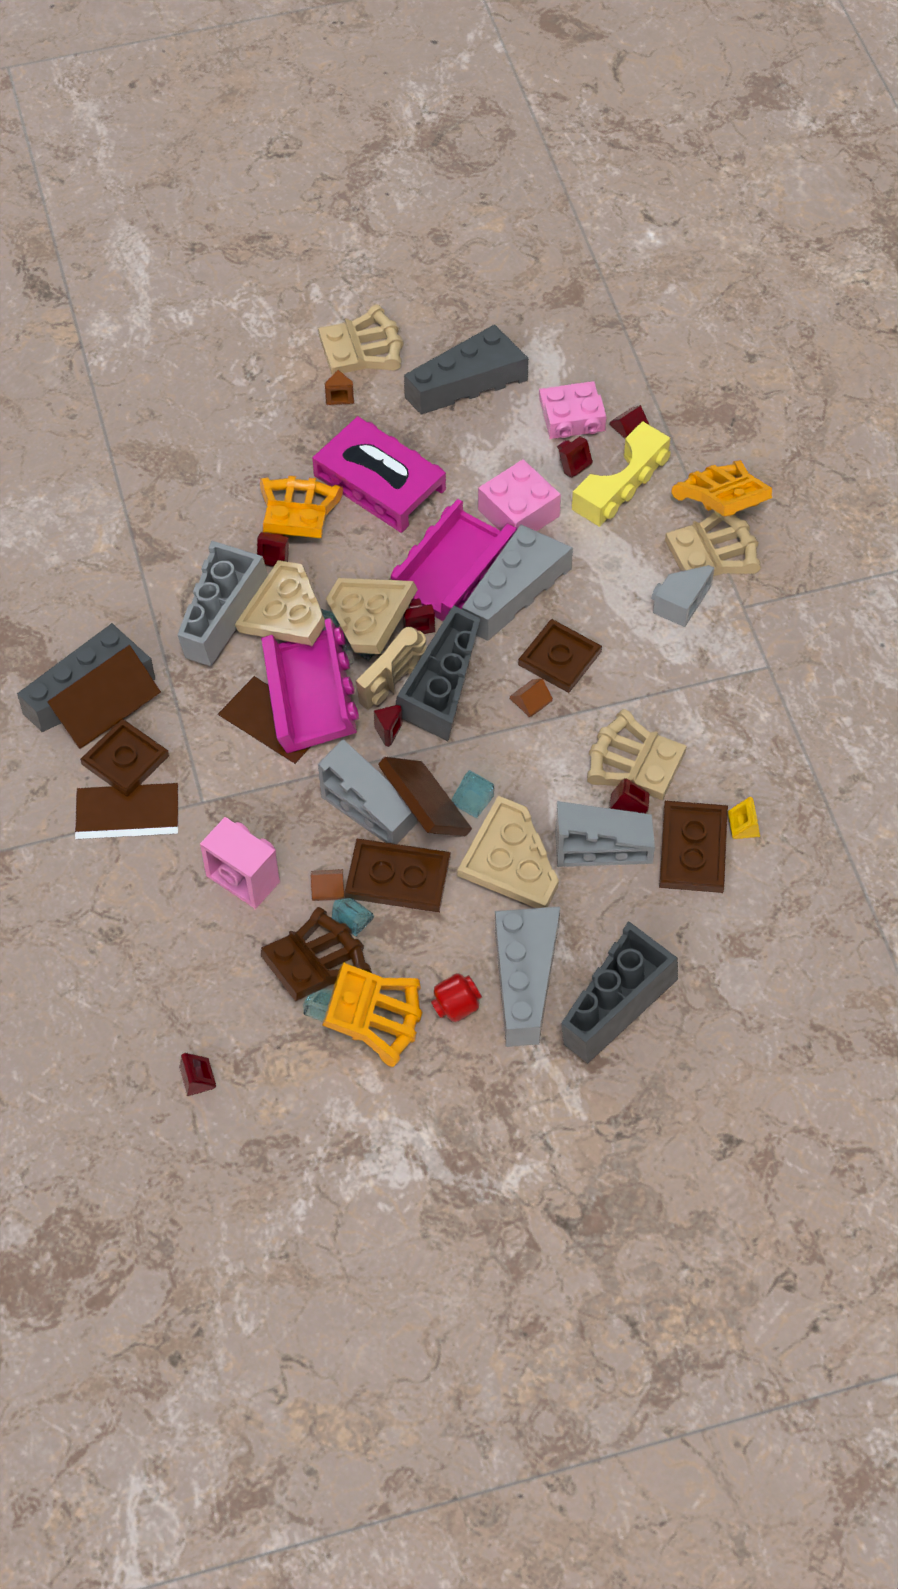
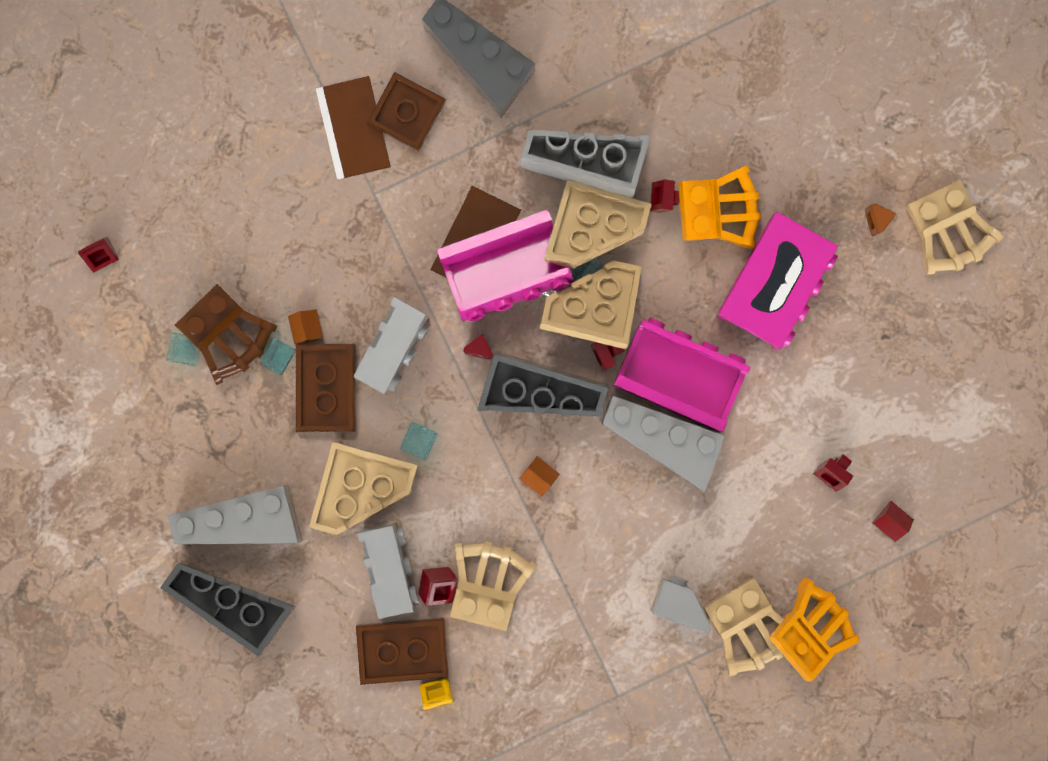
camera: 75 degrees right, 30 degrees up
reddish brown sticker [47,644,161,749] -> none
bright pink brick [200,817,280,909] -> none
light orange plate [322,963,423,1067] -> none
tan plate [356,627,427,710] -> none
reddish brown tile [378,756,472,836] -> none
dark grey wedge [404,324,529,415] -> none
red head [431,973,483,1023] -> none
bright pink brick [478,459,561,531] -> none
reddish brown tile [518,618,602,693] -> none
bright pink plate [539,381,606,439] -> none
light yellow arch [572,421,671,527] -> none

